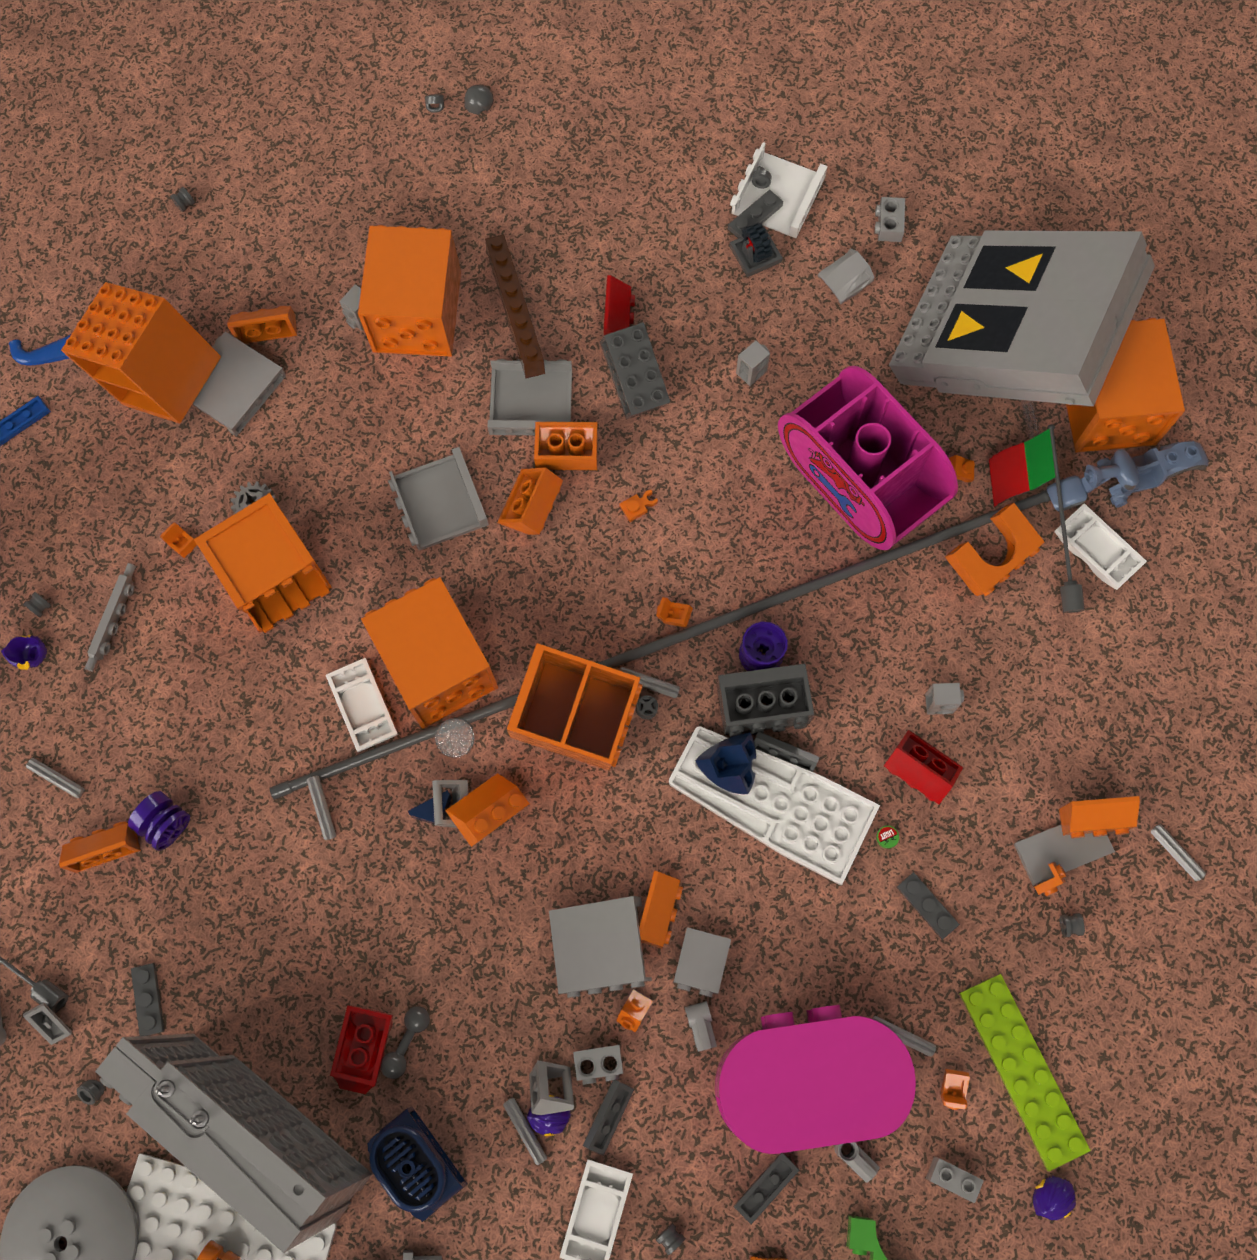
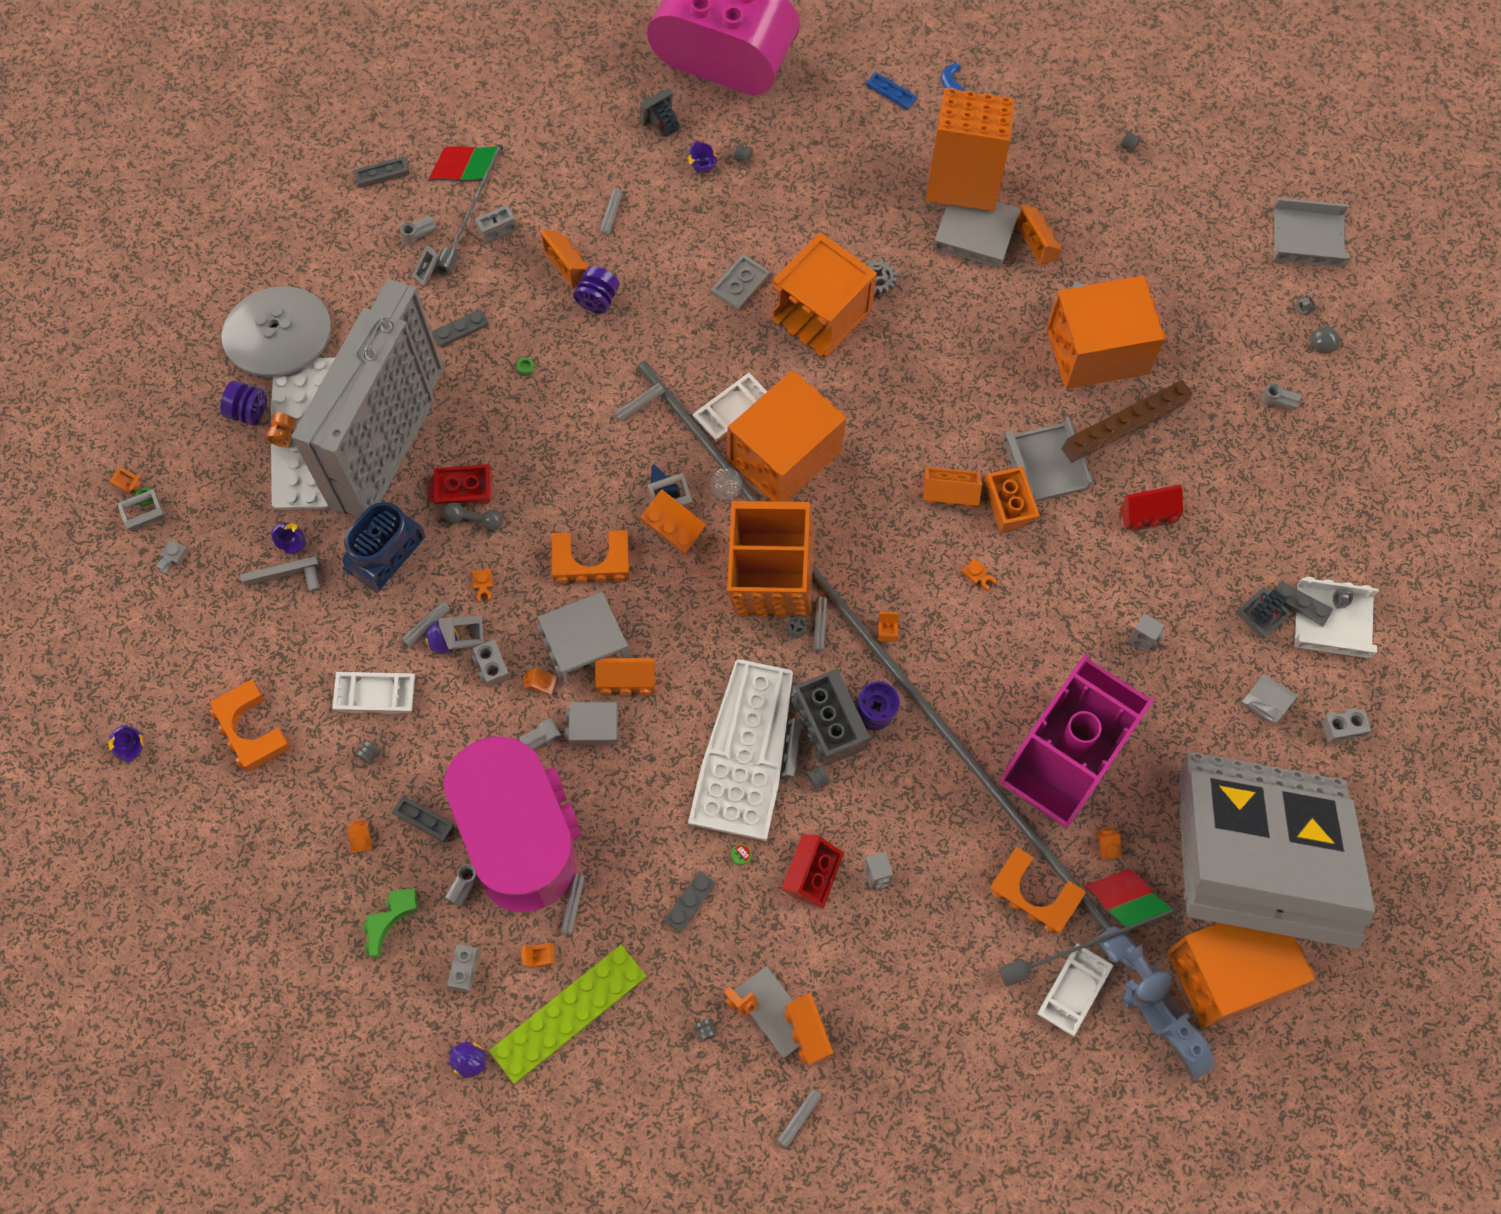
camera: 70 degrees right, 5 degrees down
light grey plate [84,563,136,672] -> none
orange bracket [160,522,197,558] -> none
light grey panel [388,447,489,551] -> none
dark grey plate [583,1080,634,1156] -> none
dark grey brick [600,322,670,420] -> none
dark blue brick [695,733,756,794] -> none
none -> orange plate [472,569,493,602]
none -> light grey brick [475,205,517,244]
none -> bright green tile [516,357,535,376]
none -> orange arch [551,530,630,584]
none -> light grey tile [710,254,771,311]
none -> dark grey wheel [807,766,830,790]
none -> light grey piece [1261,383,1301,410]
none -> light grey panel [1274,198,1350,267]

